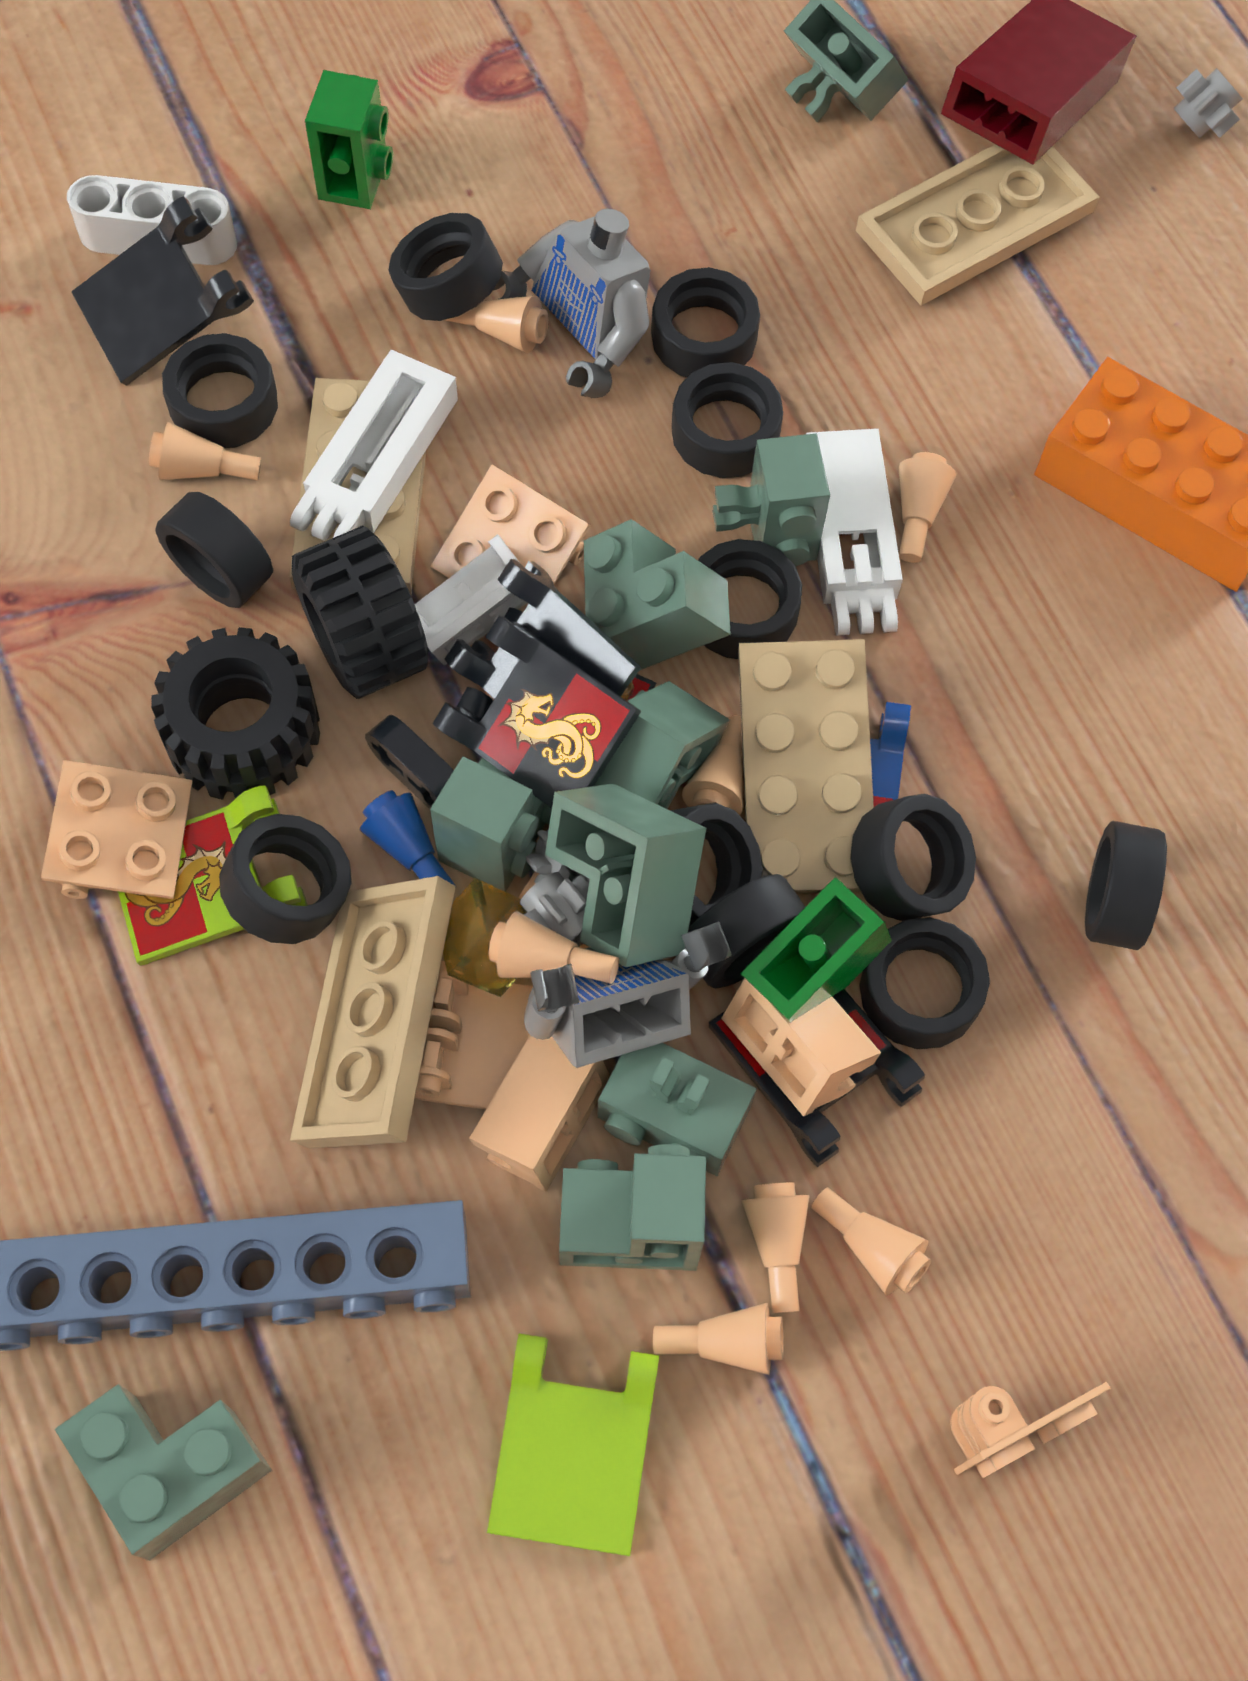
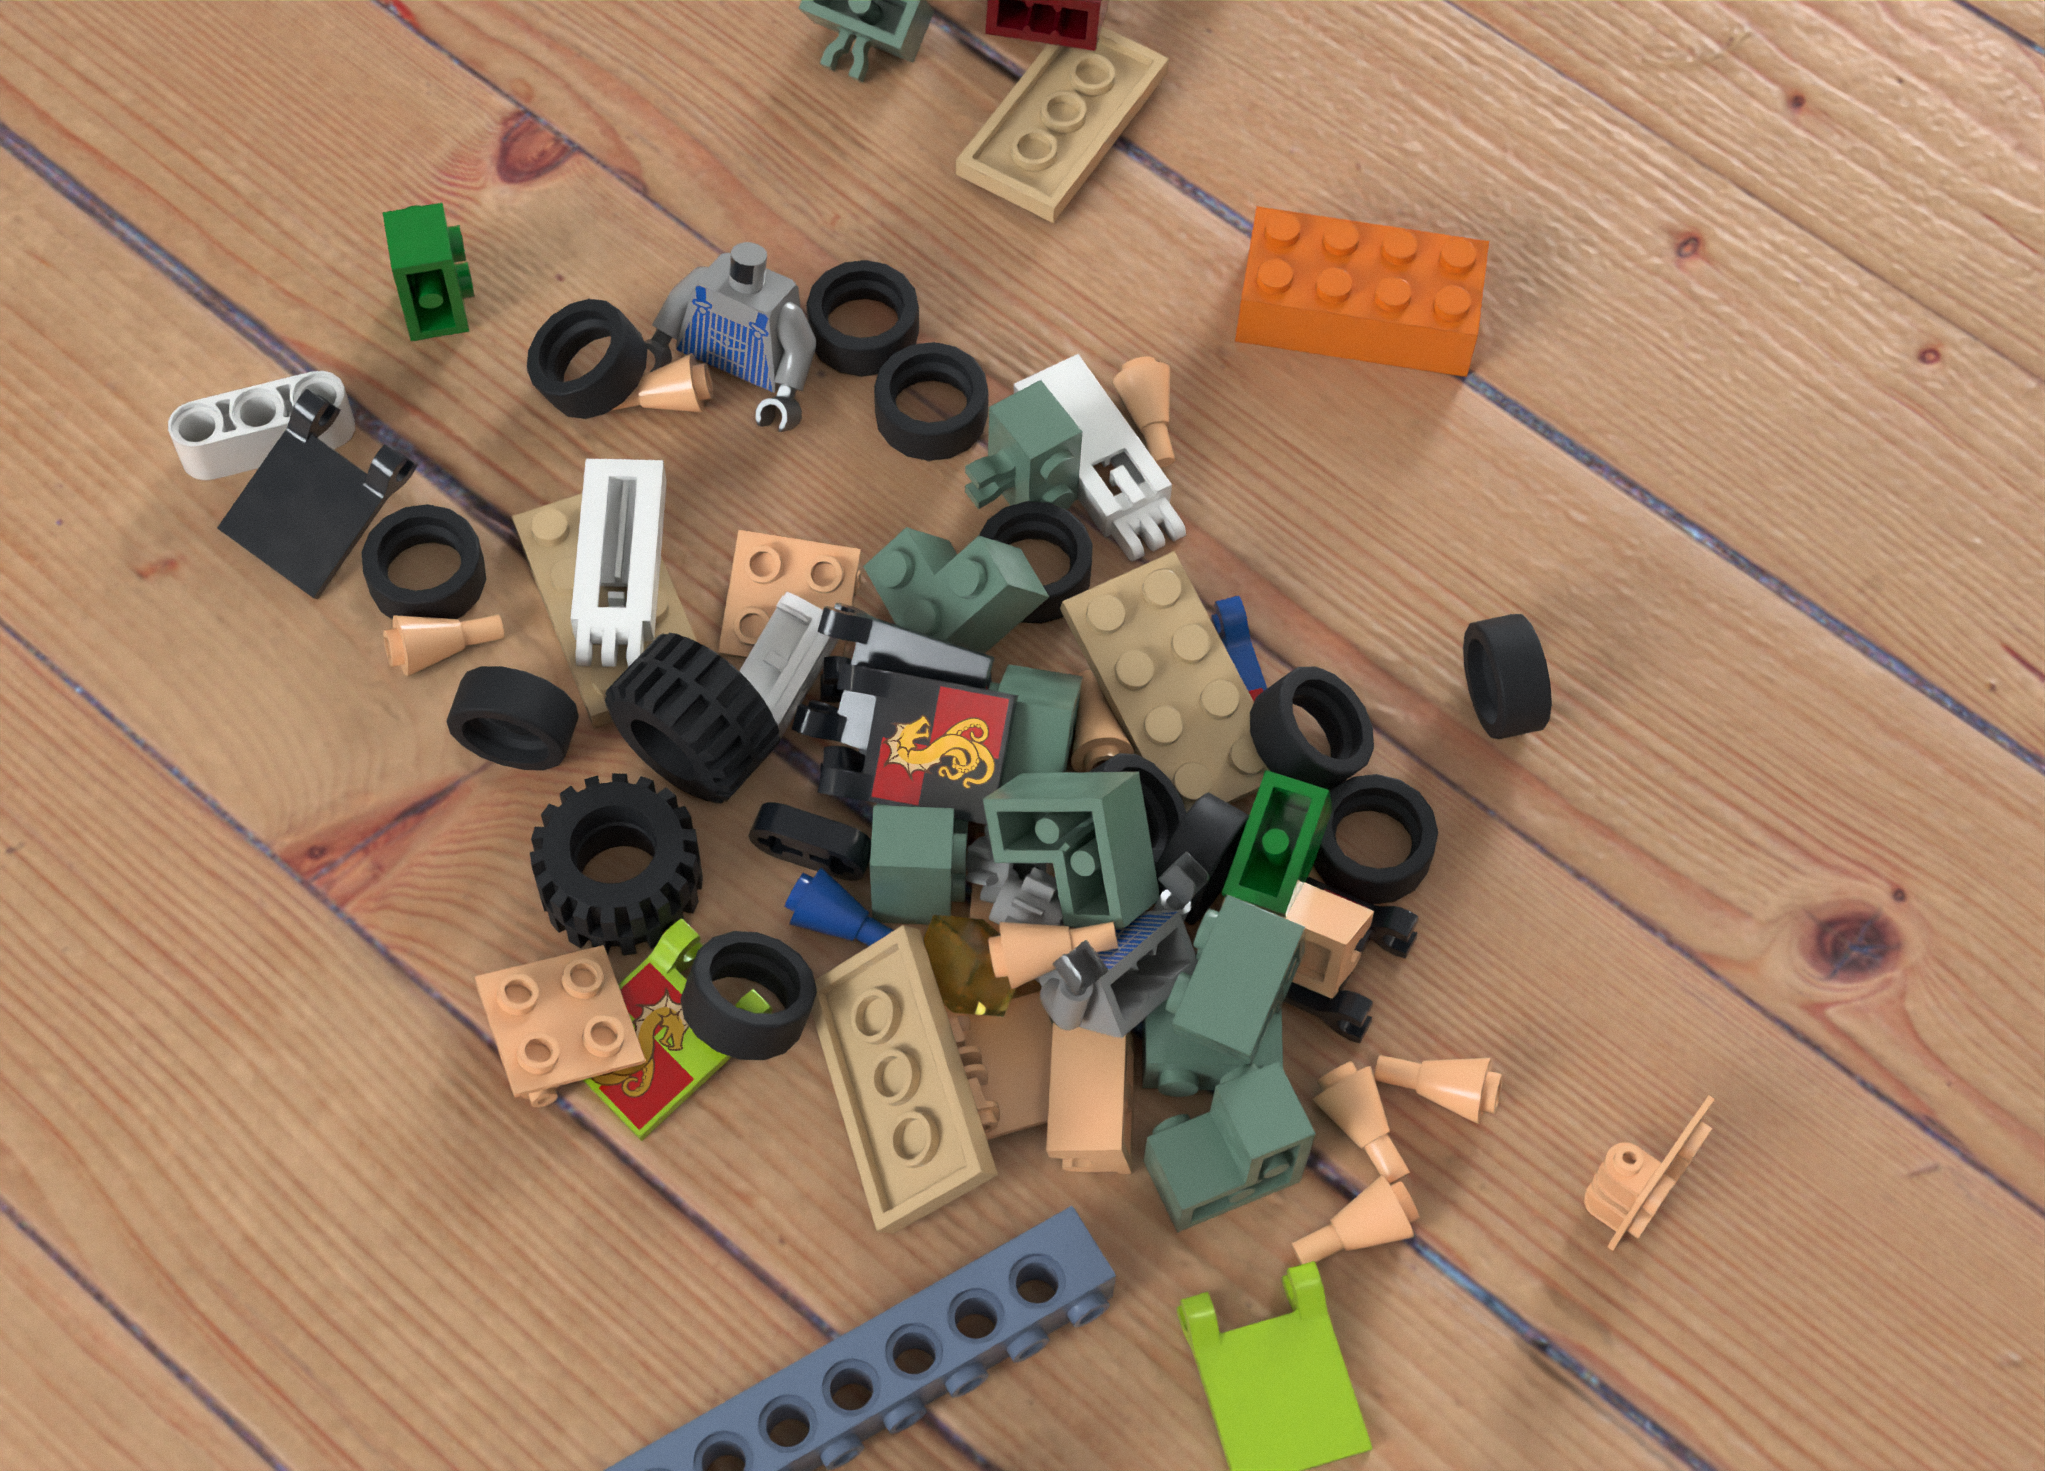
camera: 25 degrees left, 5 degrees down
none -> sand green brick [1166,895,1305,1065]

